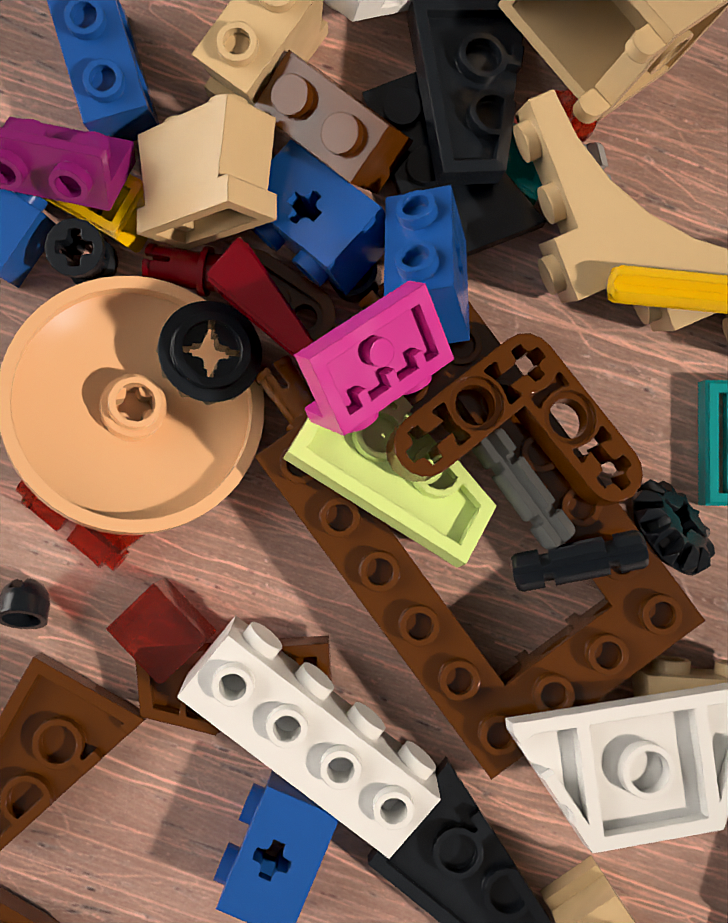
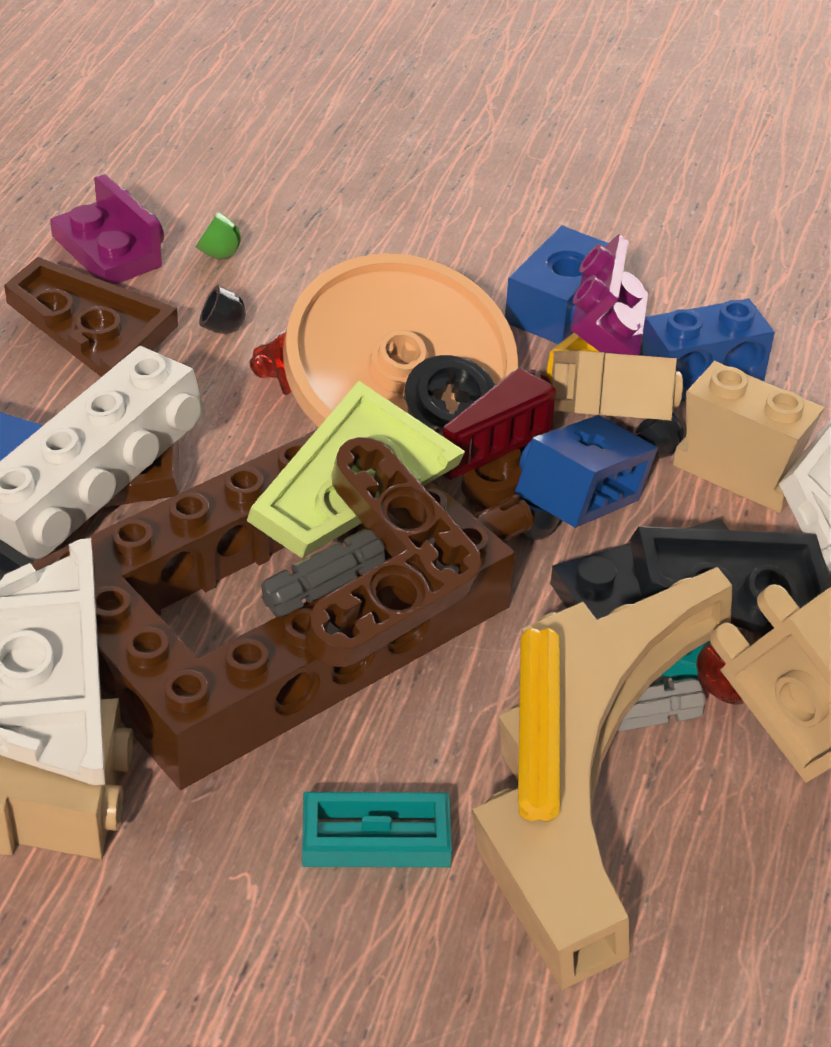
camera: 90 degrees right, 45 degrees down
black bush [44,218,119,285] -> none
clear red panel [106,578,216,683] -> none
brick [254,50,413,194] -> none
dark pink bracket [294,281,454,436] -> none
blue brick [384,185,470,344] -> none
black axle [511,530,649,592] -> none
black gear [632,479,715,576] -> none

